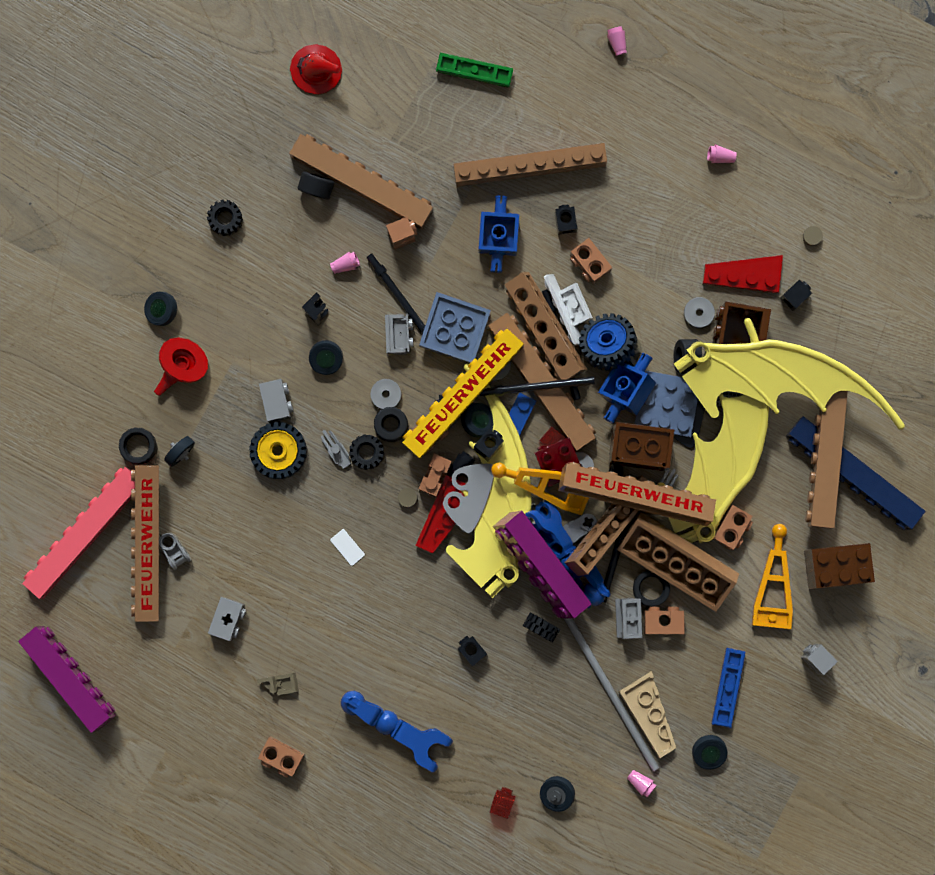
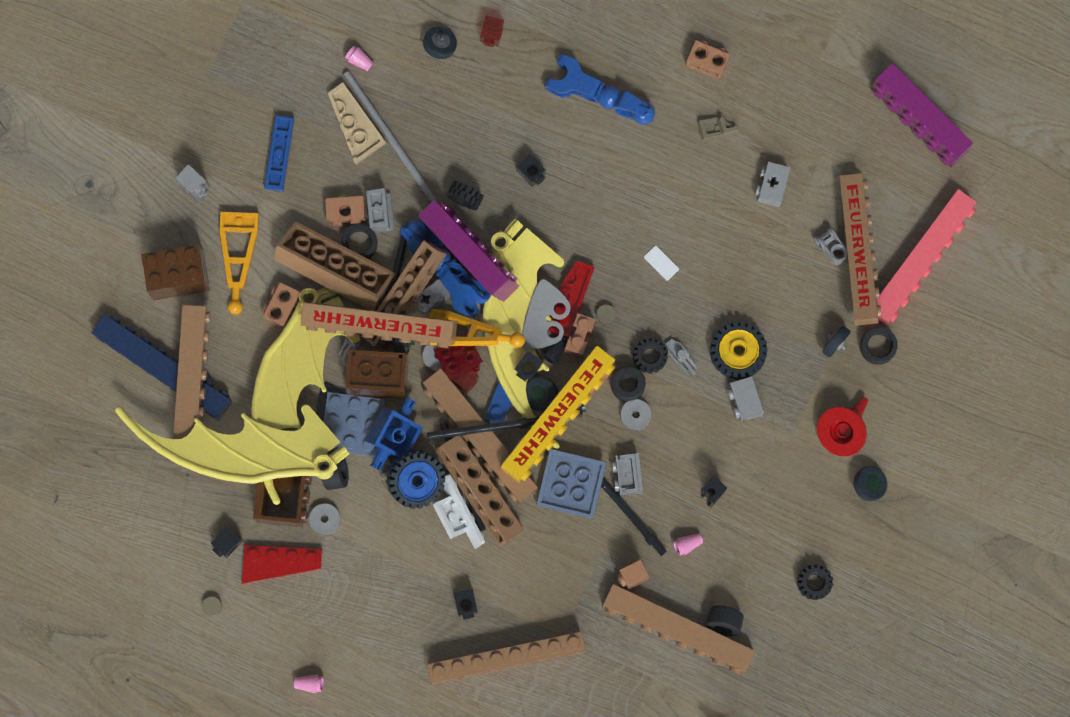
camera: 175 degrees right, 5 degrees down
black wheel [309,340,343,375] -> none
blue brick [478,195,519,273] -> none
nougat brick [570,238,612,284] -> none
black wheel [692,735,728,770] -> none

